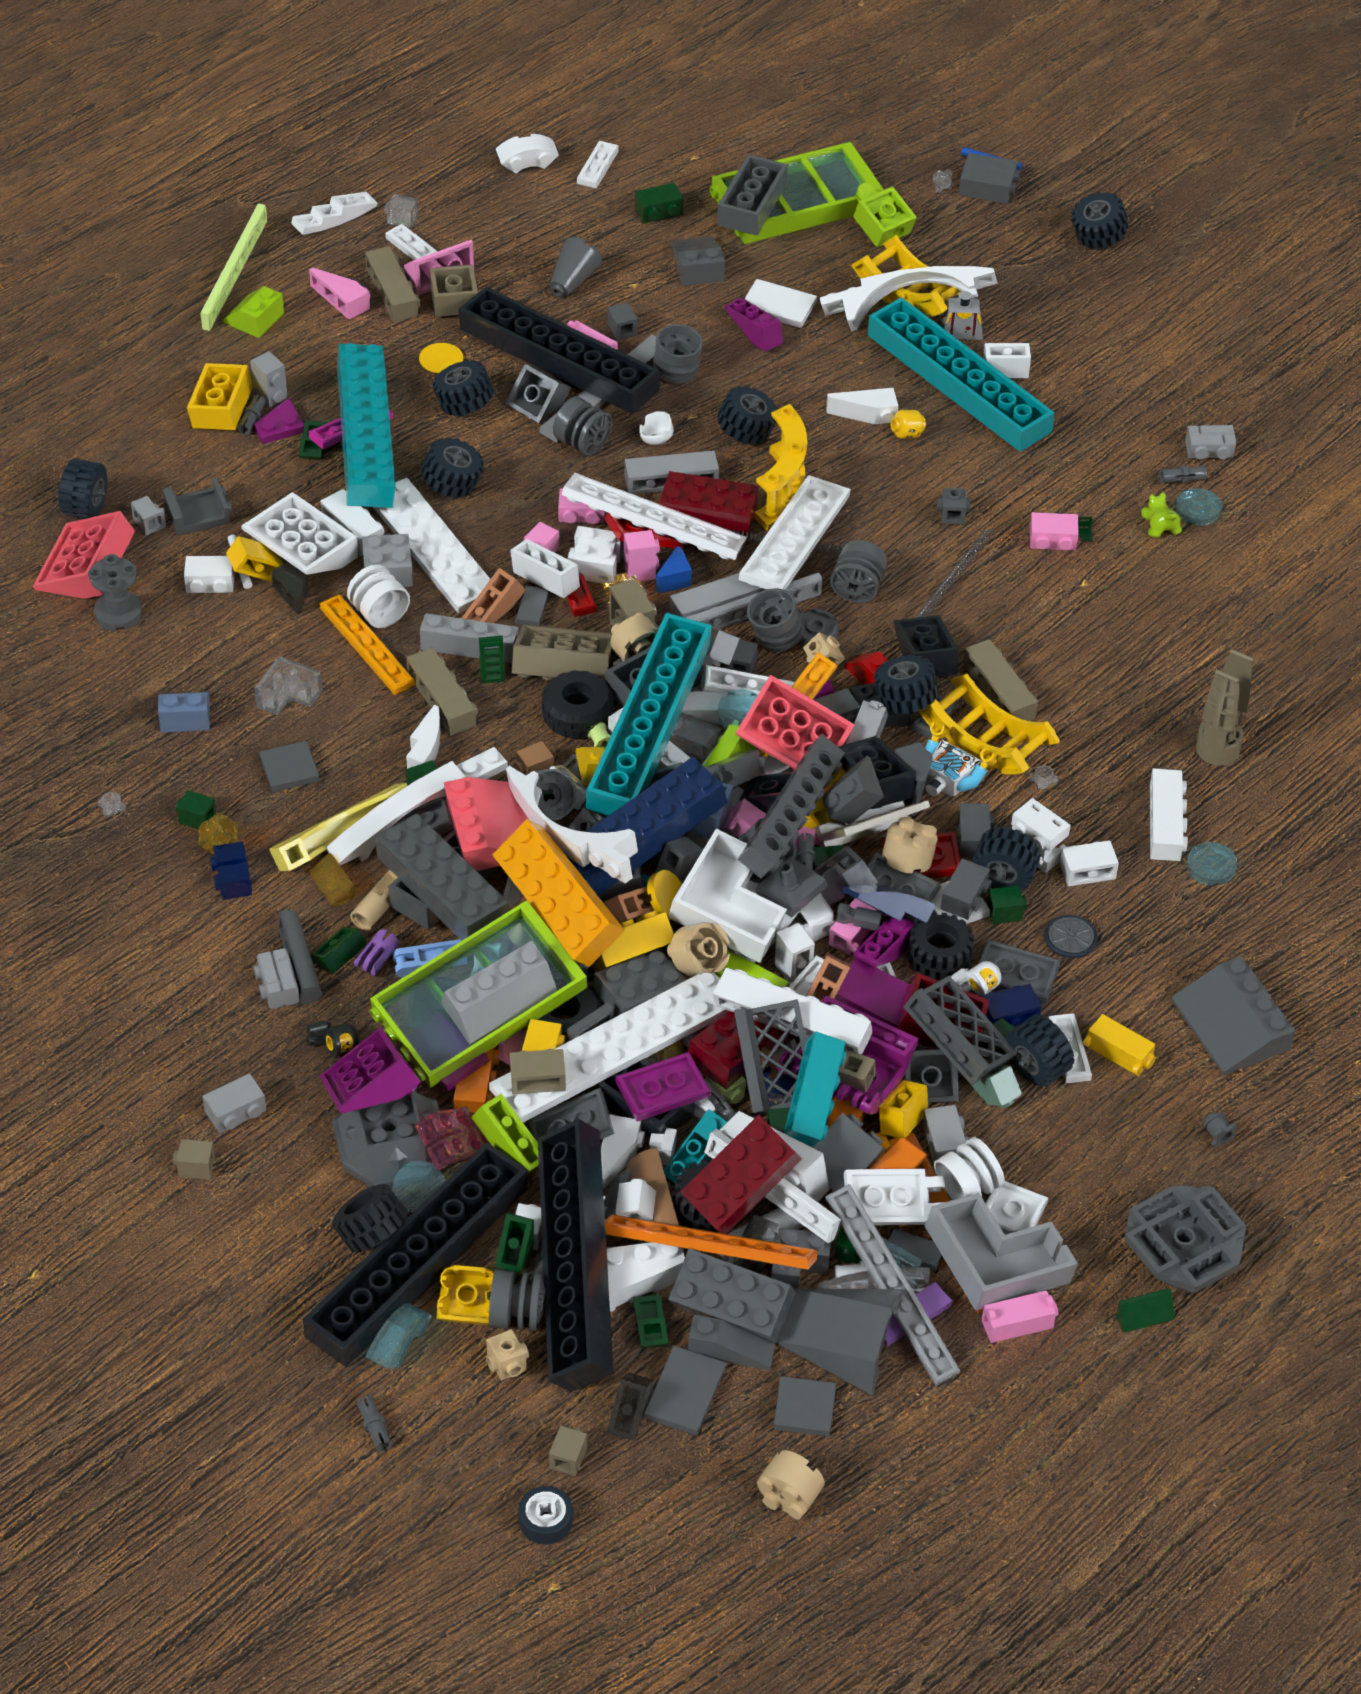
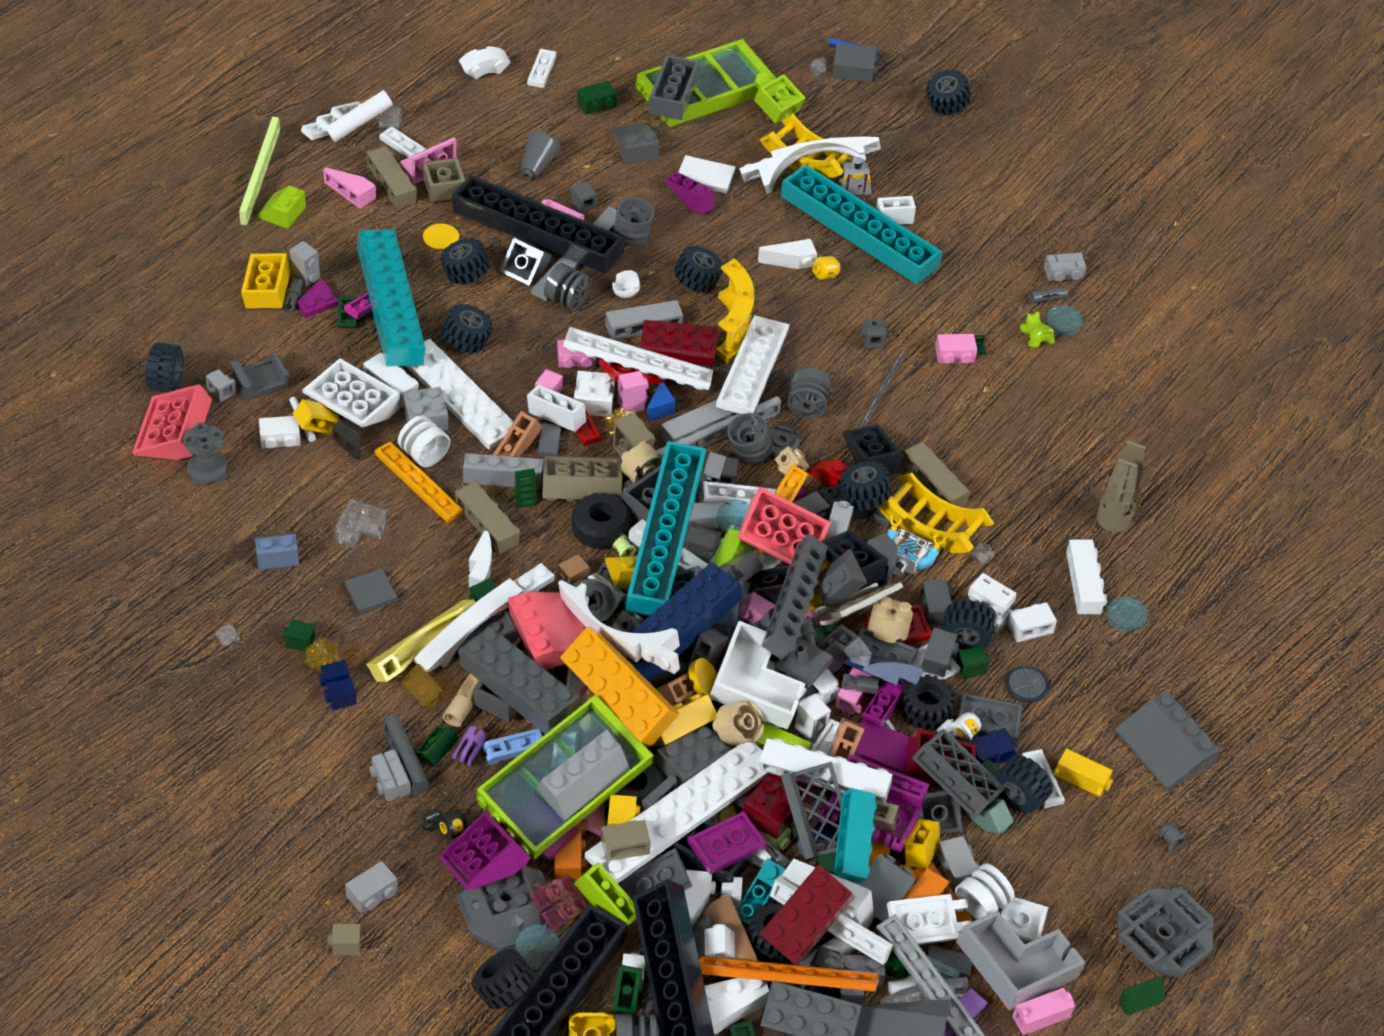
camera: 10 degrees left, 0 degrees up
none -> white brick [325,90,393,143]

